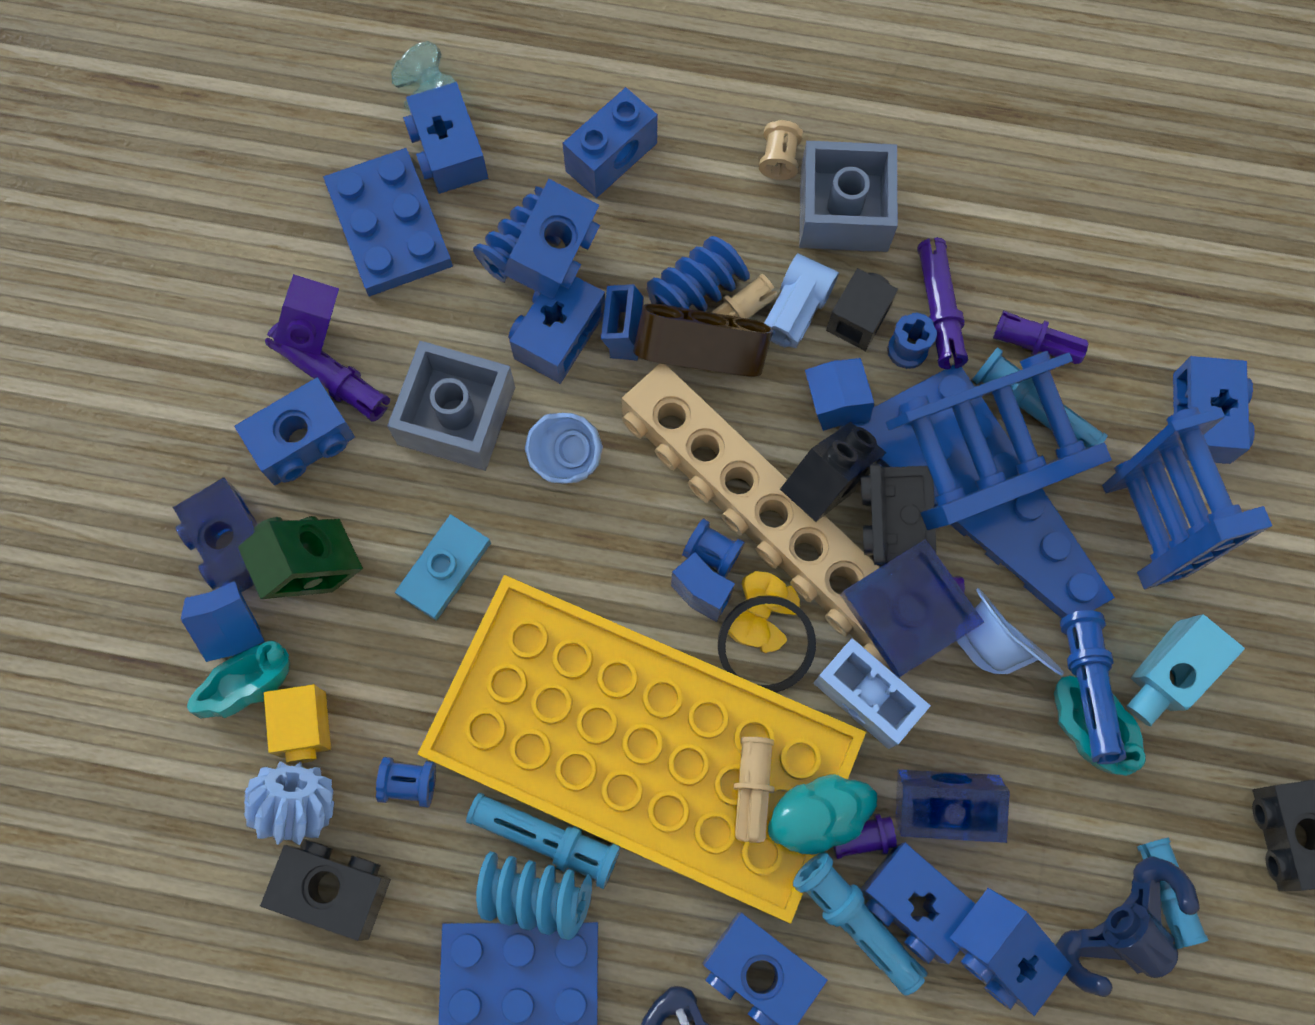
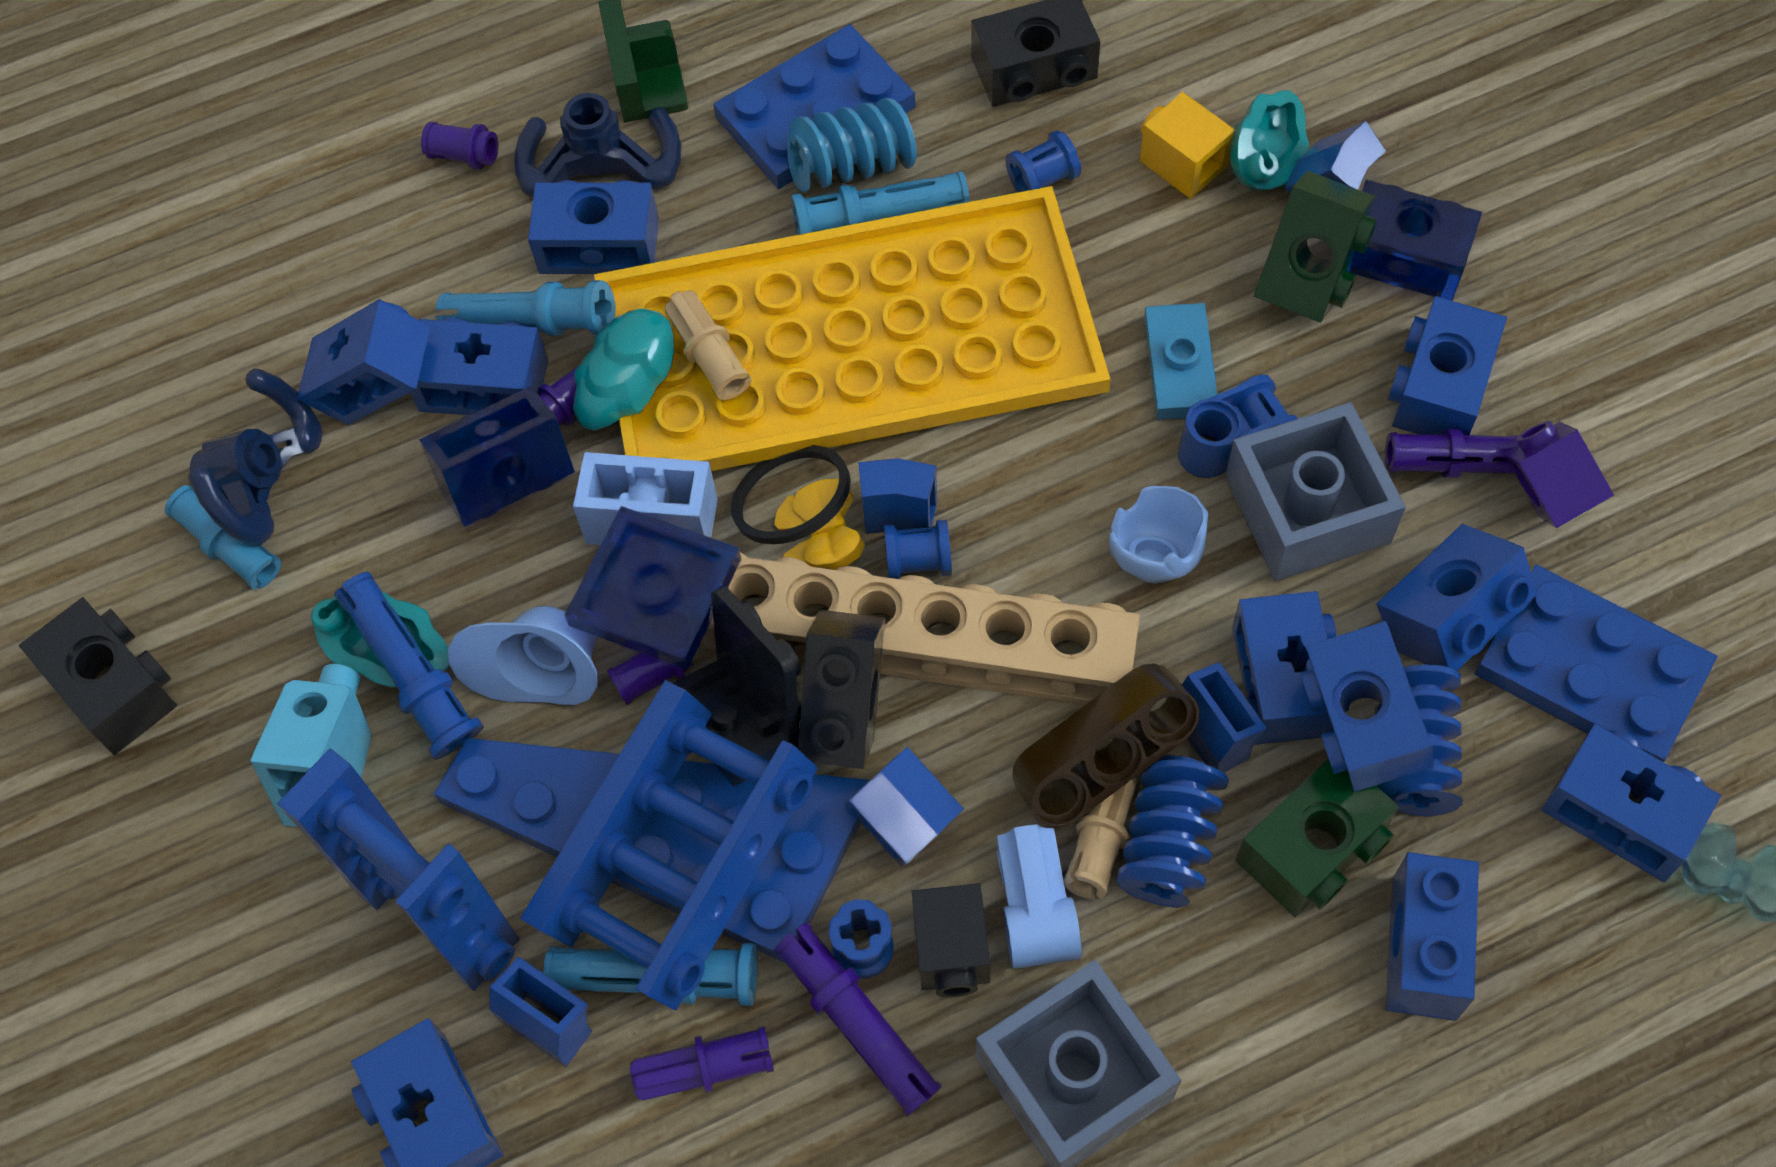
camera: 150 degrees right, 10 degrees down
light blue gear [244,761,334,845] -> none
tan bush [759,120,803,180] -> none
none -> blue piece [489,956,592,1067]
none -> blue piece [1178,375,1299,478]
none -> dark green brick [1235,758,1399,918]
none -> blue brick [1376,523,1537,671]

